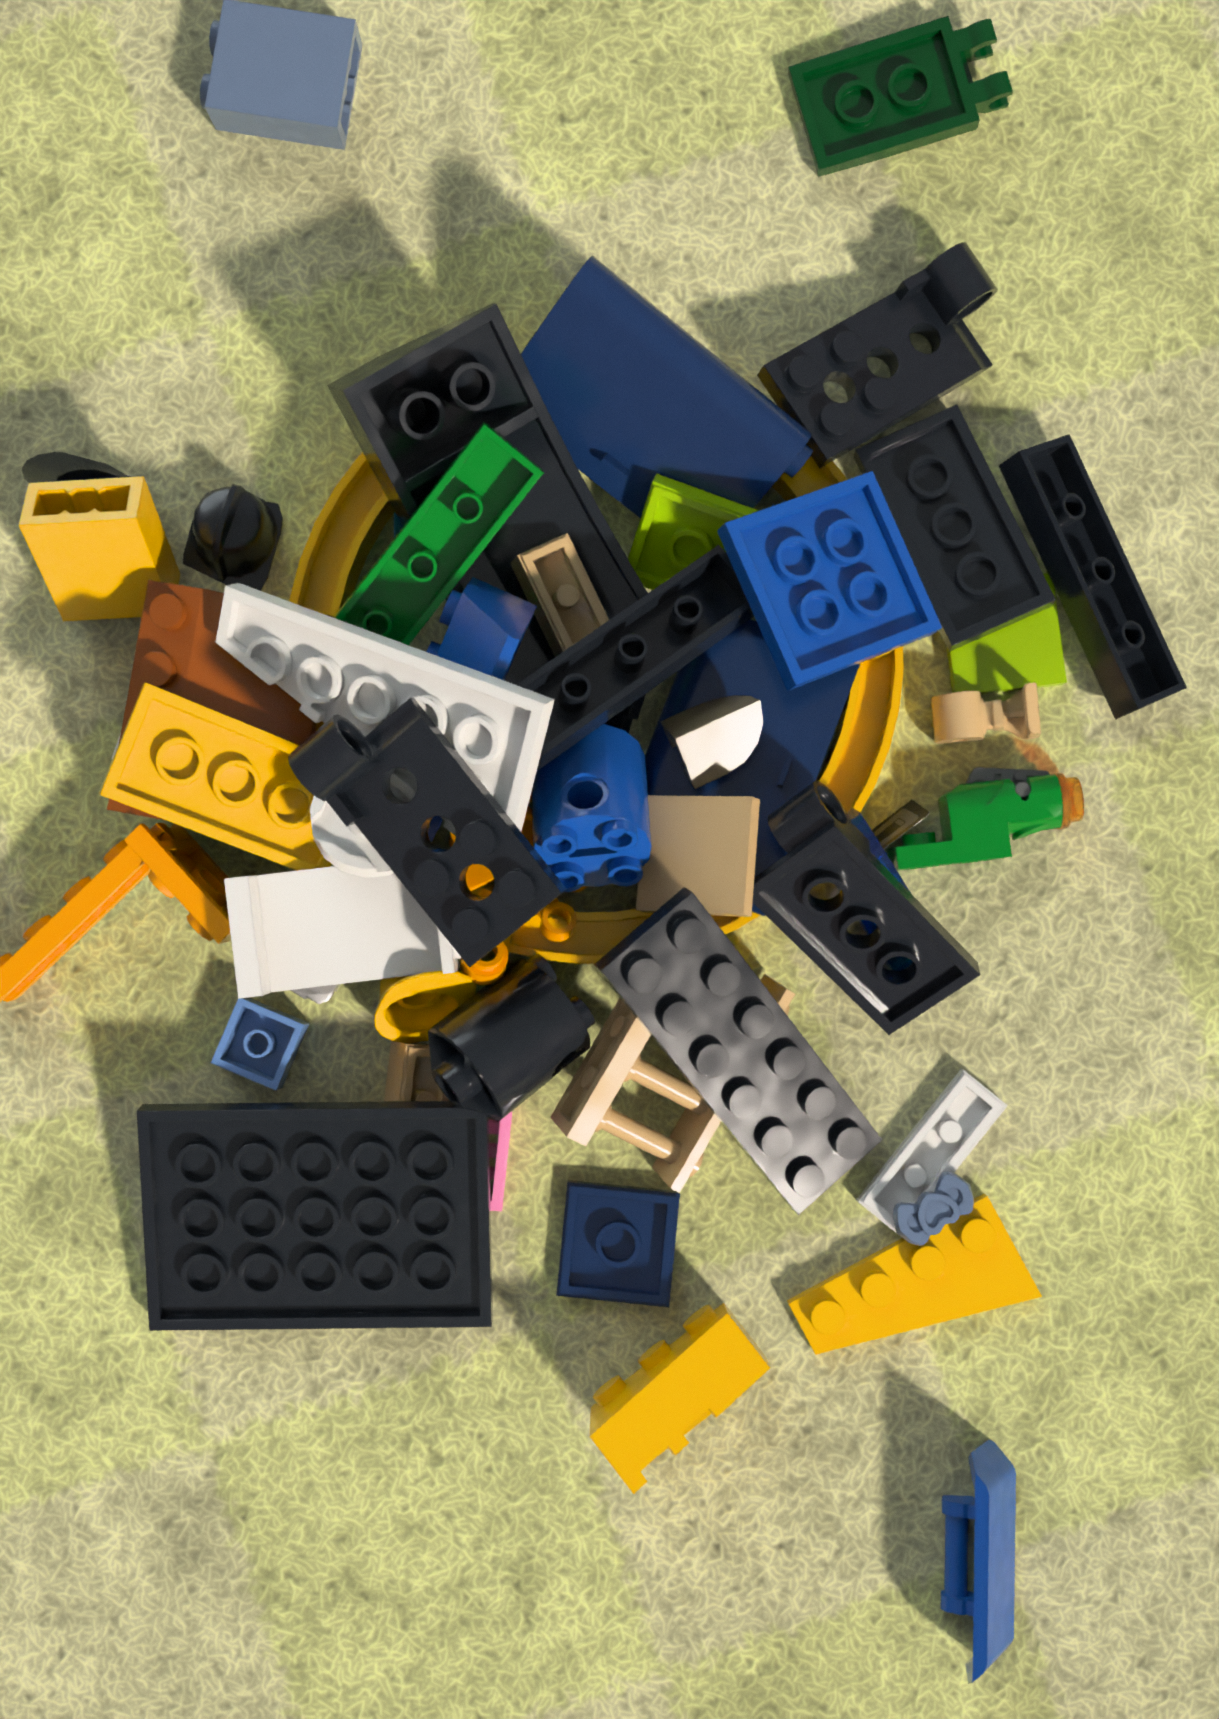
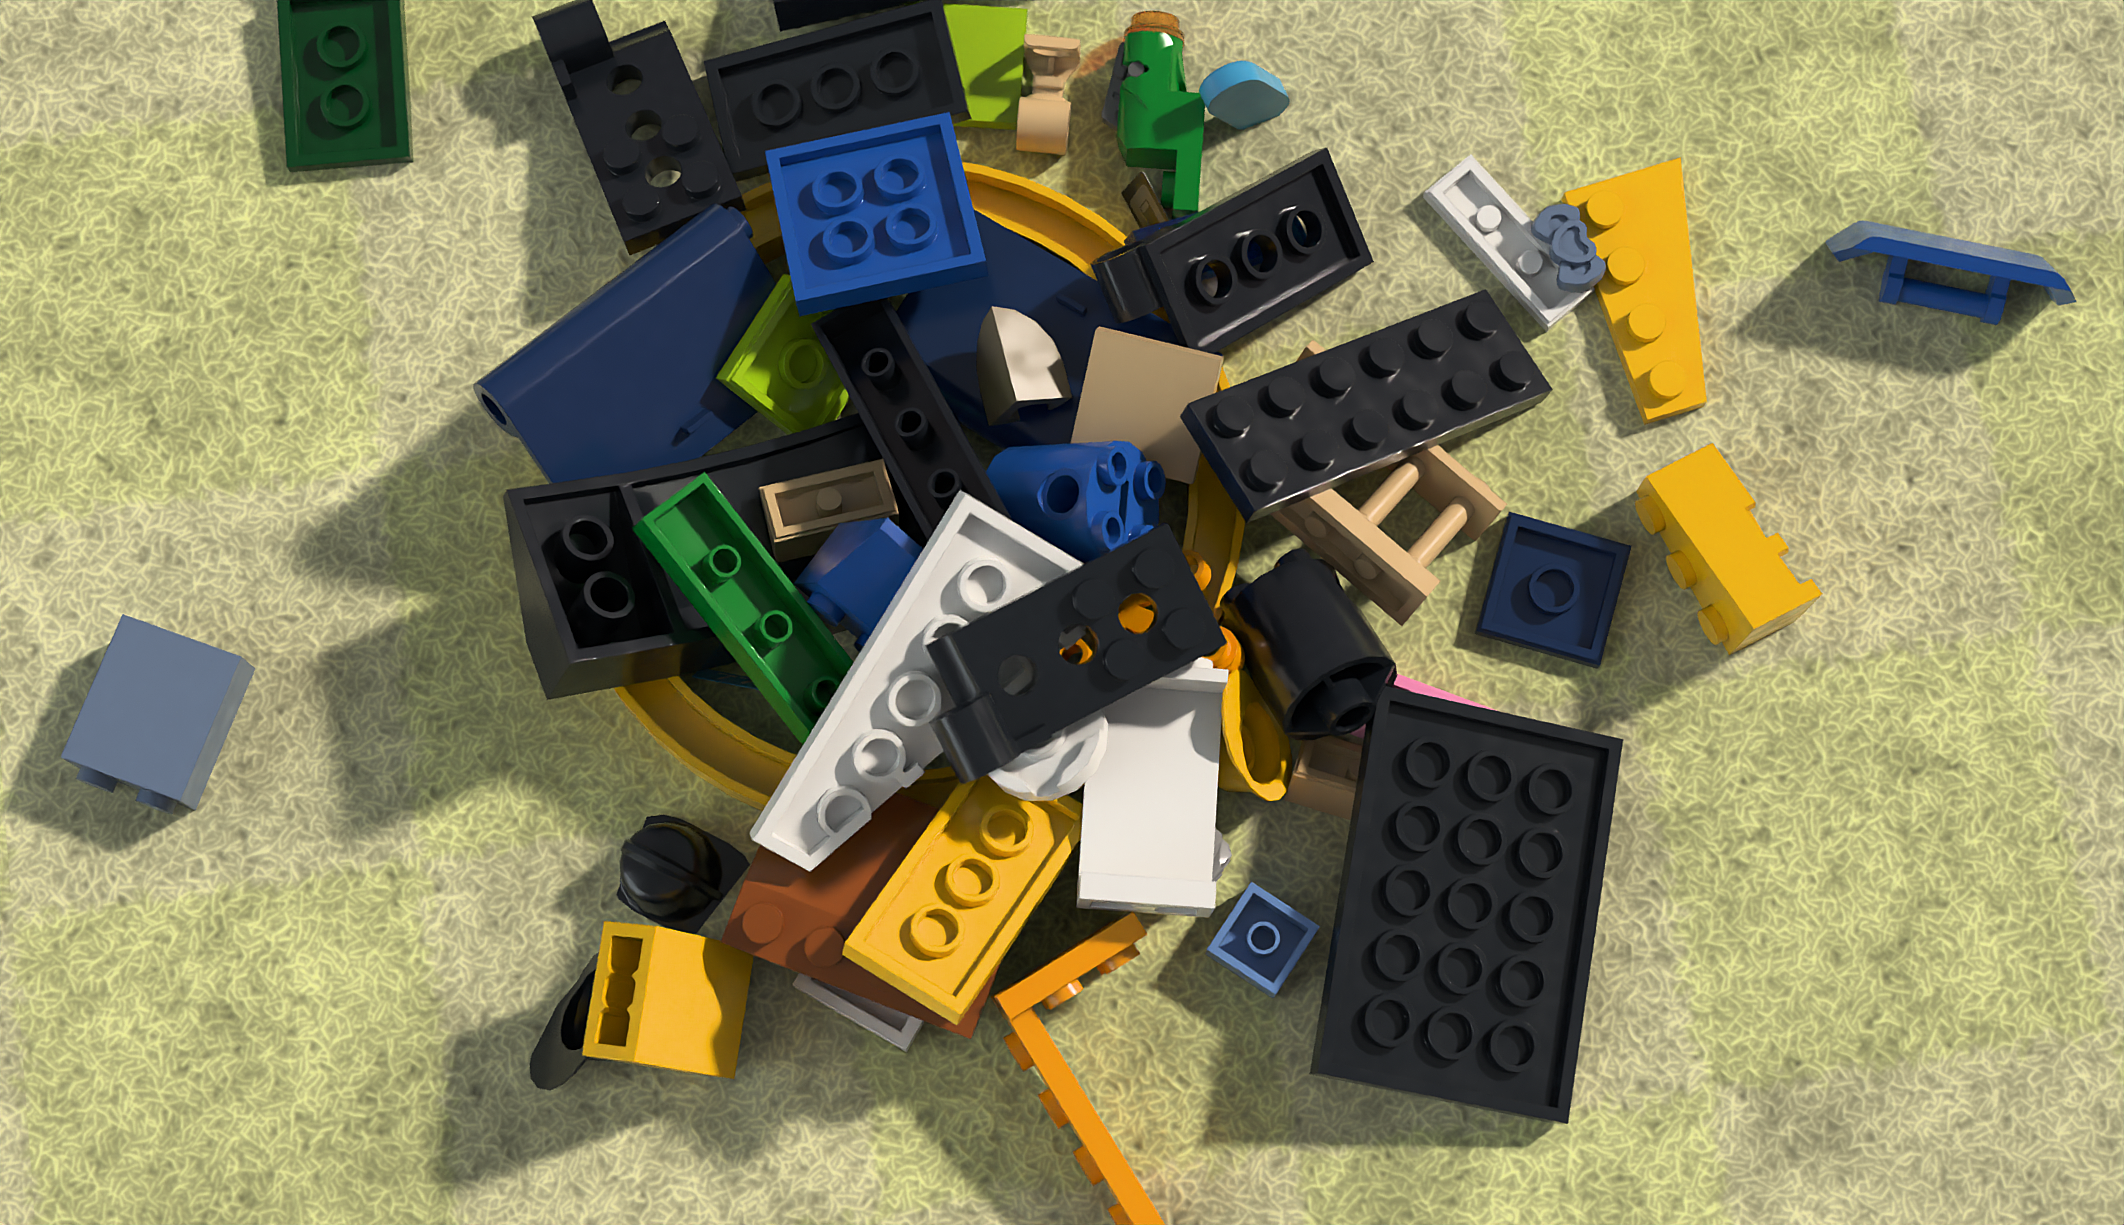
camera: 80 degrees left, 10 degrees down
none -> dark azure tile [1199,61,1290,130]

